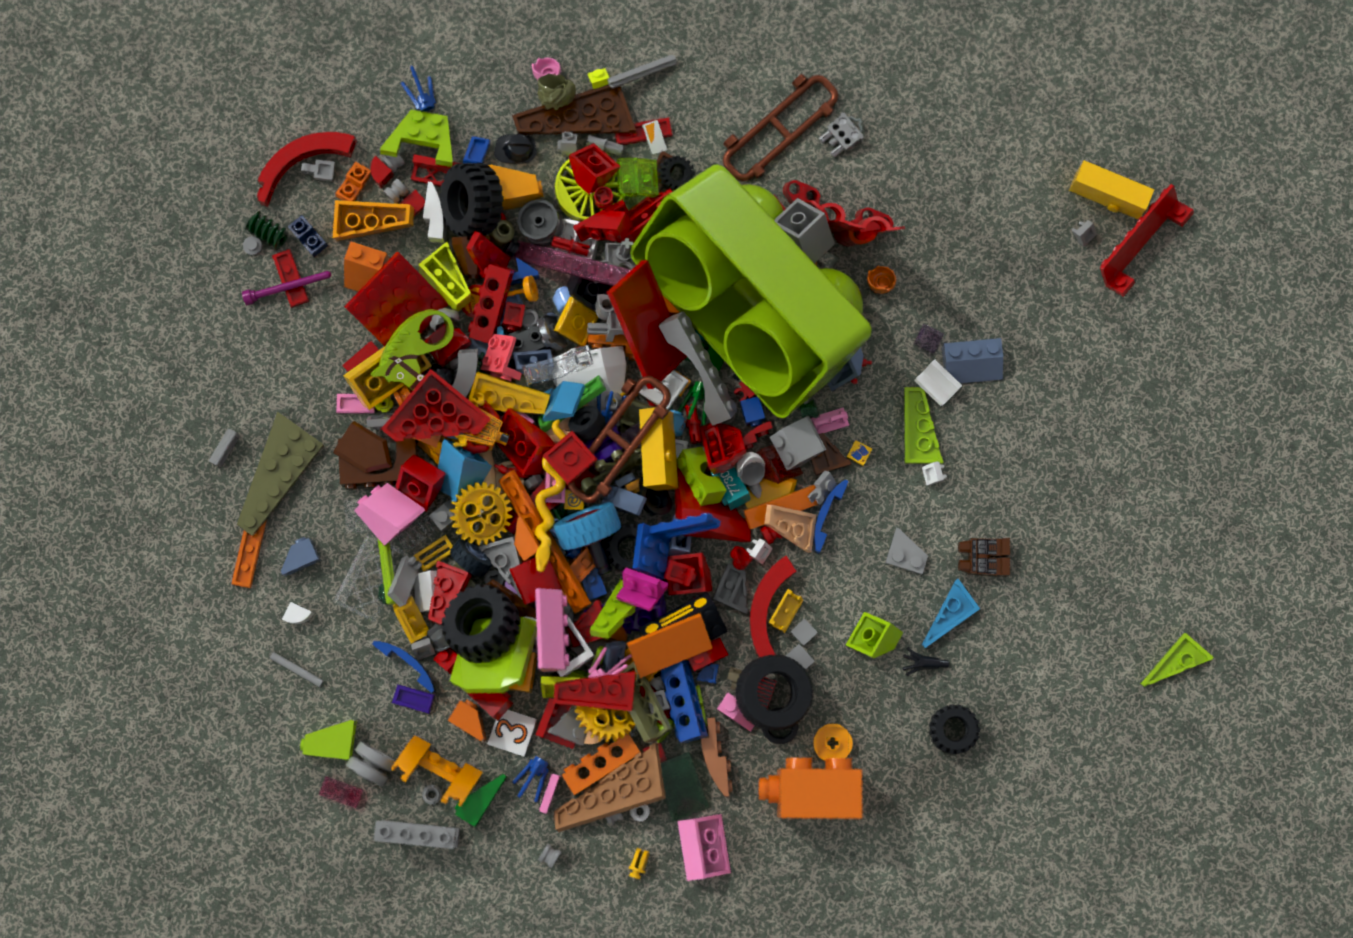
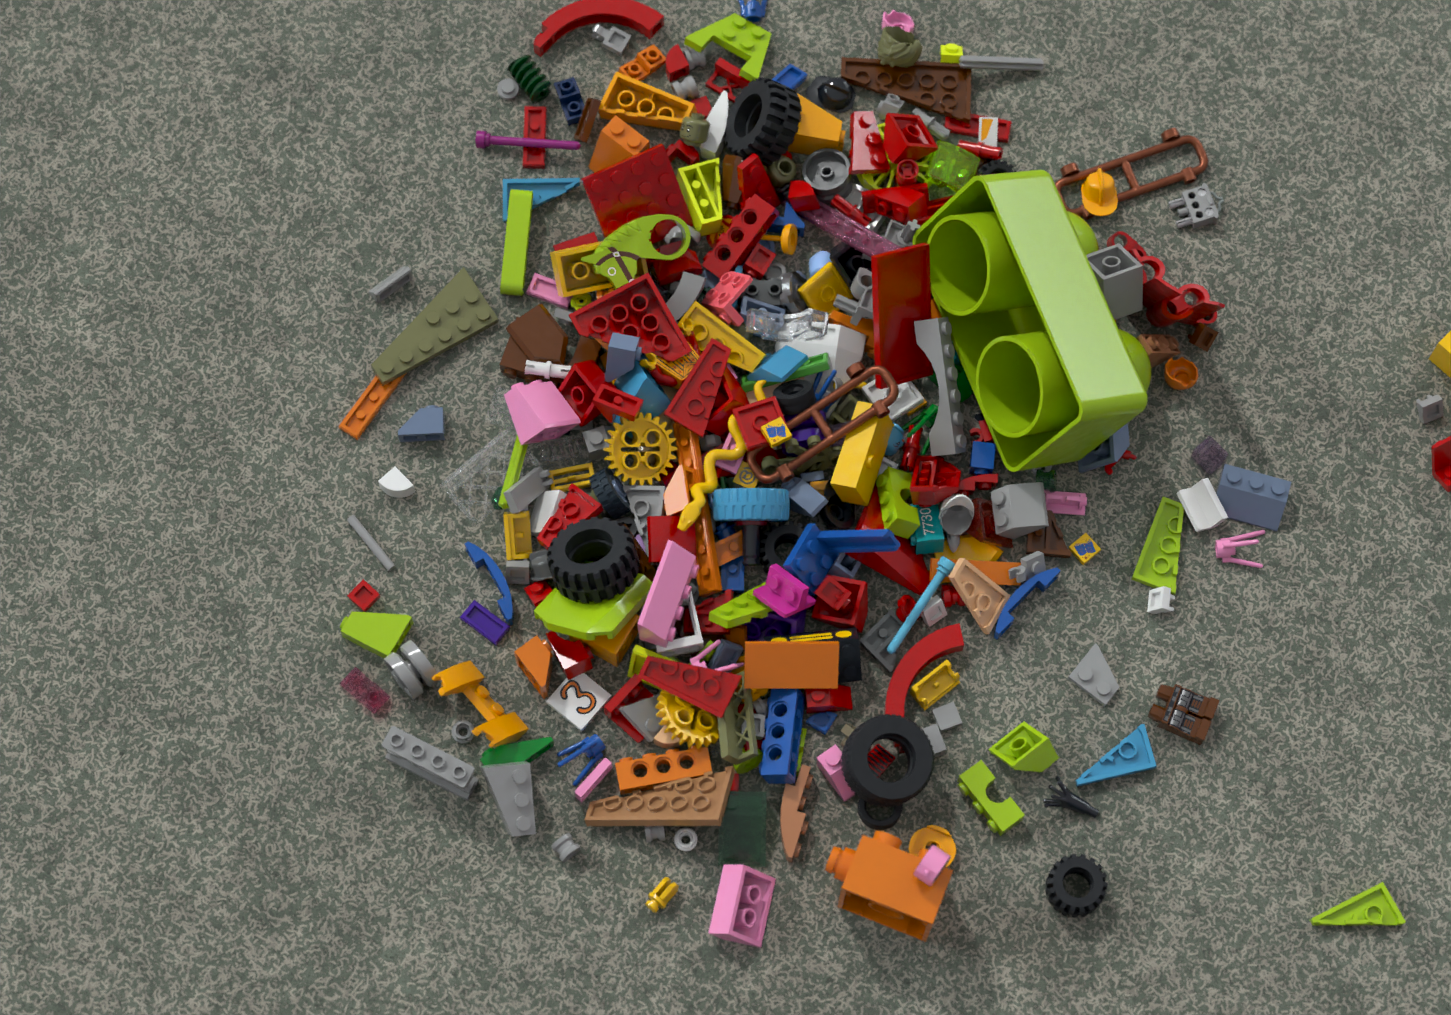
camera: 20 degrees right, 10 degrees down
none -> red plate [347,580,381,612]
none -> light grey wedge [479,761,536,837]
none -> lime beam [500,189,533,296]
none -> dark azure wing [503,178,580,222]
none -> white pin [525,360,572,379]
none -> reddish brown tile [574,98,601,143]
none -> red slope [592,383,644,423]
none -> sand blue slope [605,332,642,382]
none -> red wing [664,338,731,439]
none -> red bracket [666,139,699,166]
none -> olive head [680,113,710,147]
none -> yellow tile [761,417,792,448]
none -> red brick [788,180,820,212]
none -> wing [849,111,890,175]
none -> medium azure piece [887,556,955,654]
none -> bright pink piece [913,845,951,887]
none -> red pin [957,140,1003,160]
none -> lime arch [957,760,1025,836]
none -> light orange piece [1081,168,1118,217]
none -> nougat slope [1136,334,1181,368]
none -> reddish brown tile [1187,322,1219,352]
none -> bright pink plant [1215,530,1265,568]

